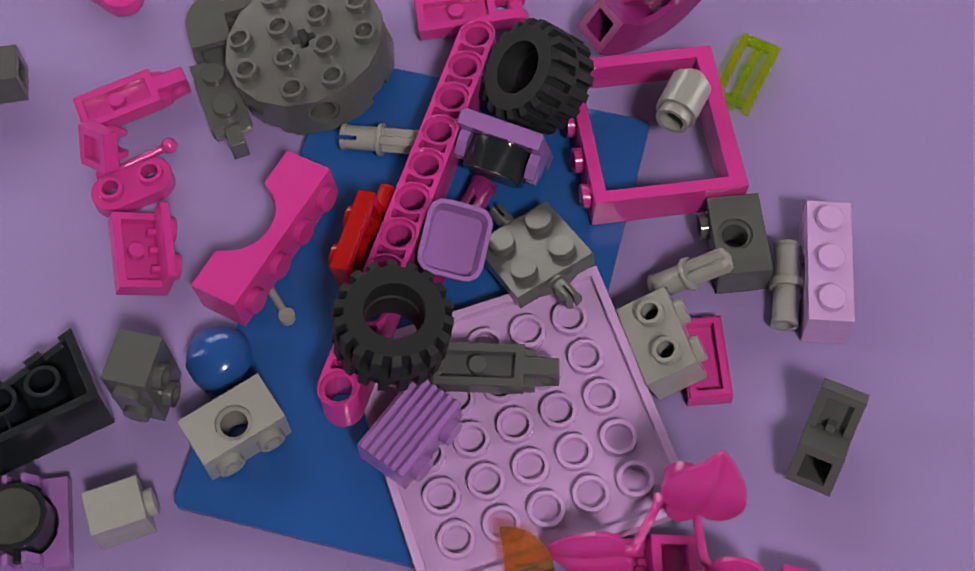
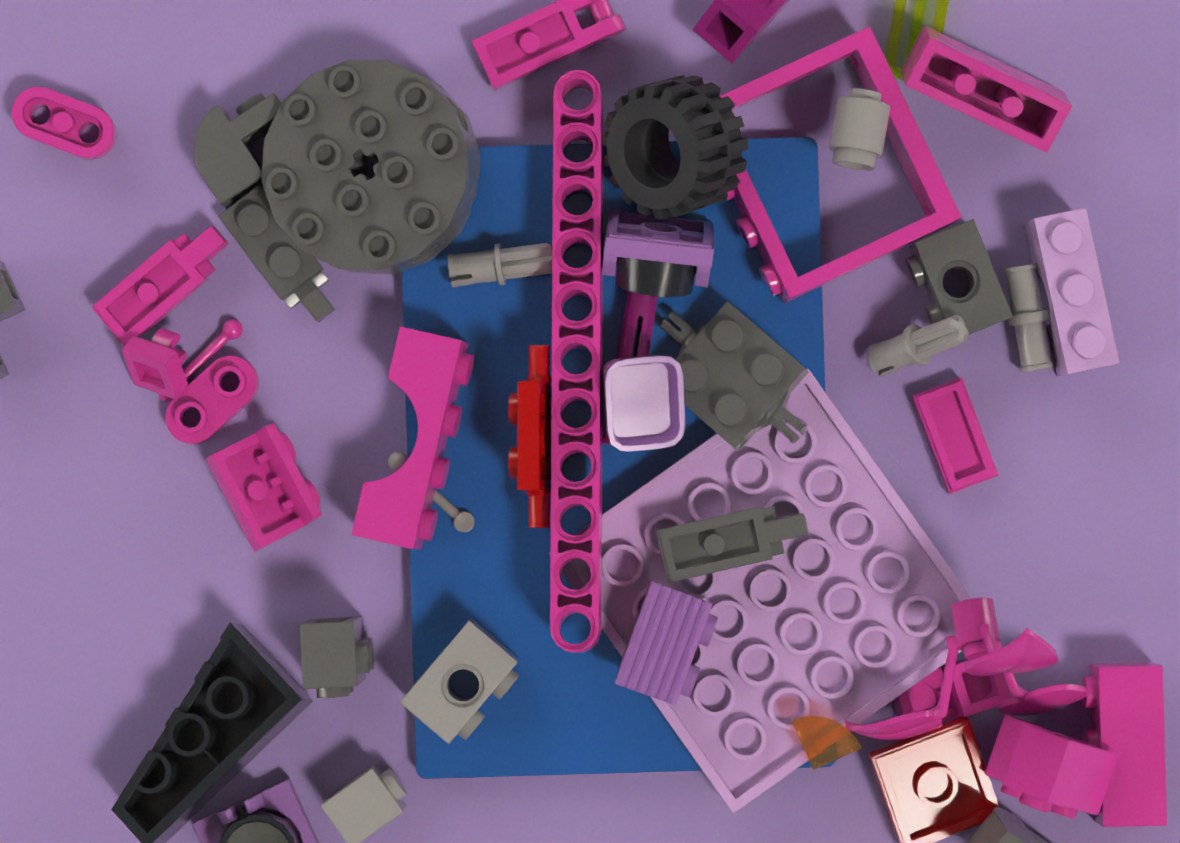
camera: 20 degrees left, 25 degrees up
blue hair [185,326,252,393] -> none
black tyre [331,260,454,391] -> none
light grey brick [616,287,709,400] -> none
dark grey brick [785,378,870,497] -> none
none -> dark pink brick [900,25,1072,153]

